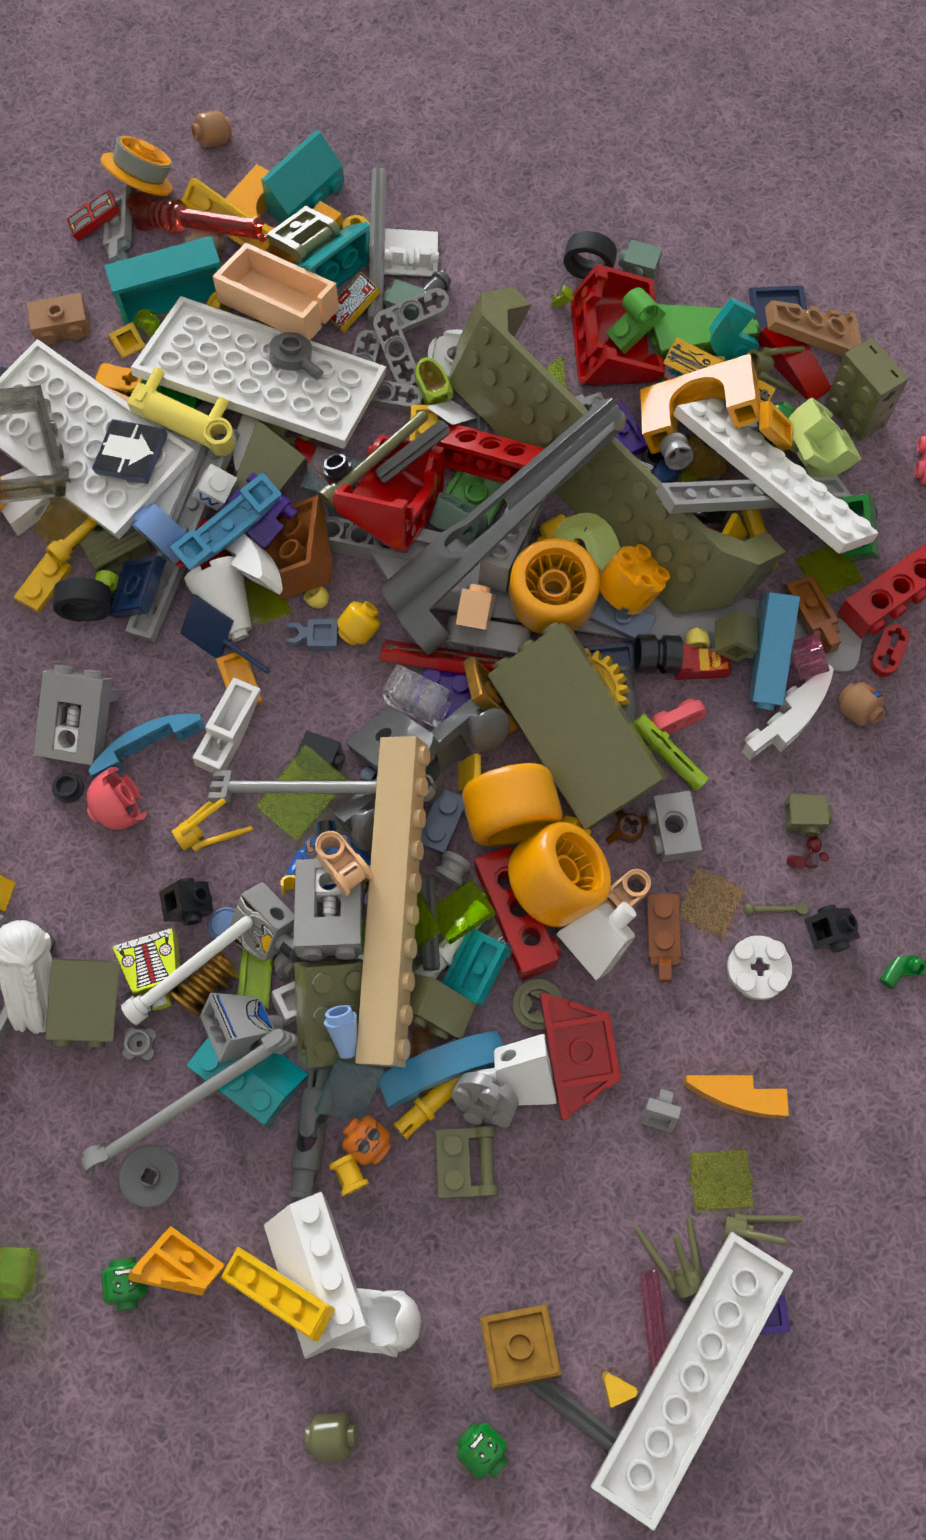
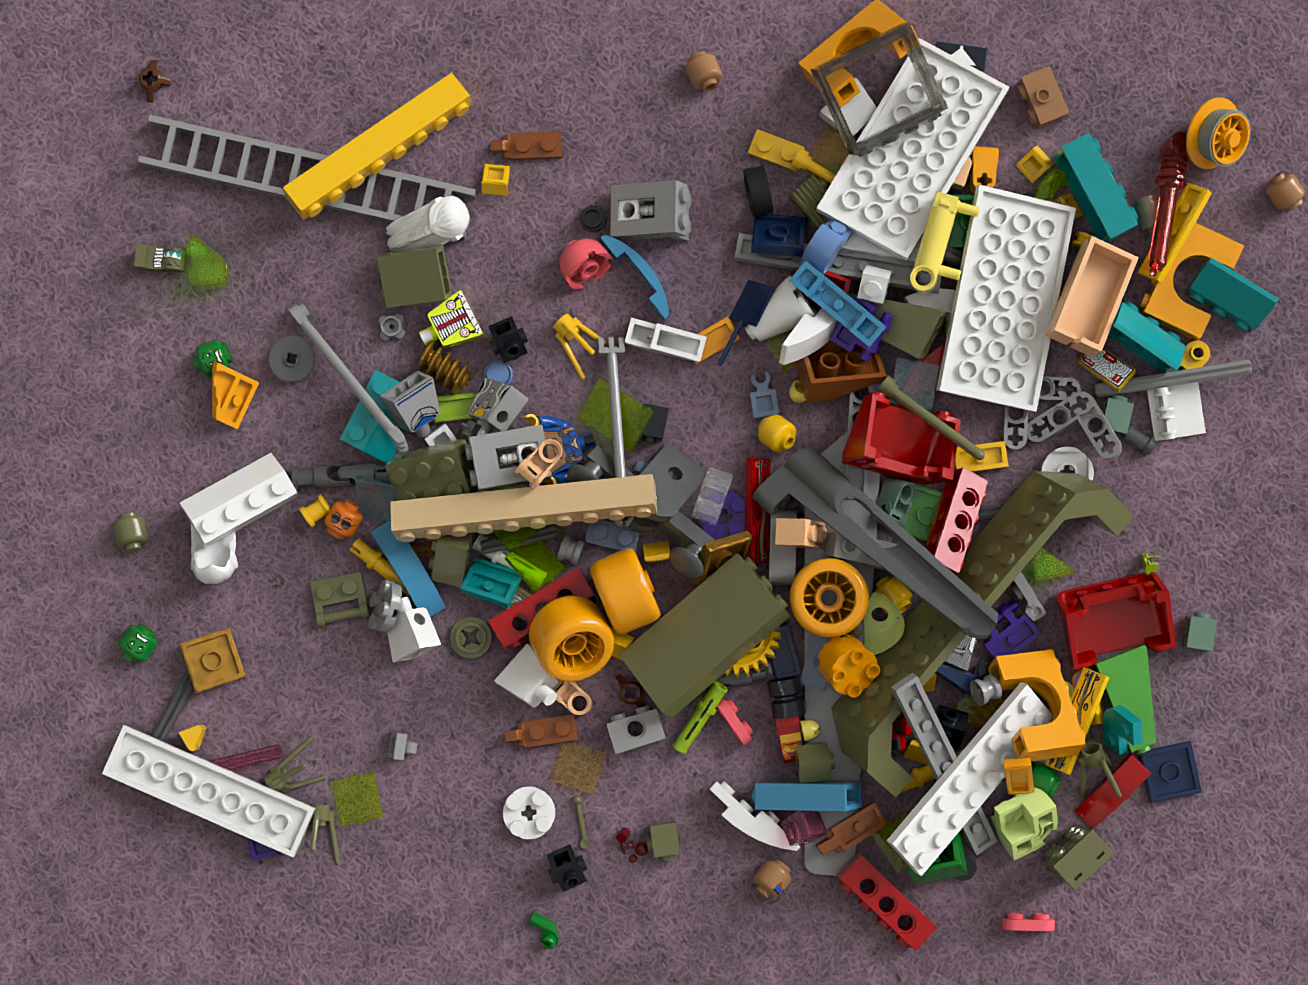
camera: 85 degrees right, 15 degrees up
tile [66,189,120,241] -> none
tile [92,419,168,484] -> none
lime hinge [95,570,119,594] -> none
light grey hinge [103,194,133,262] -> none
white piece [121,916,253,1025] -> none
yellow tile [220,1247,336,1342] -> none
olive plate [267,206,341,263] -> none
dark grey piece [269,332,323,380] -> none
black plate [323,453,352,480] -> none
light blue cone [324,1005,358,1058] -> none
dark grey axle [375,420,451,483] -> none
rock [415,357,453,405] -> none
white sticker [427,400,477,425] -> none
red wing [539,993,621,1120] -> none
black tyre [563,231,617,279] -> none
bright green plate [606,288,666,354] -> none
light orange slope [683,1075,789,1119] -> none
medium nougat wing [765,300,861,357] -> none
red beam [870,624,910,677] -> none

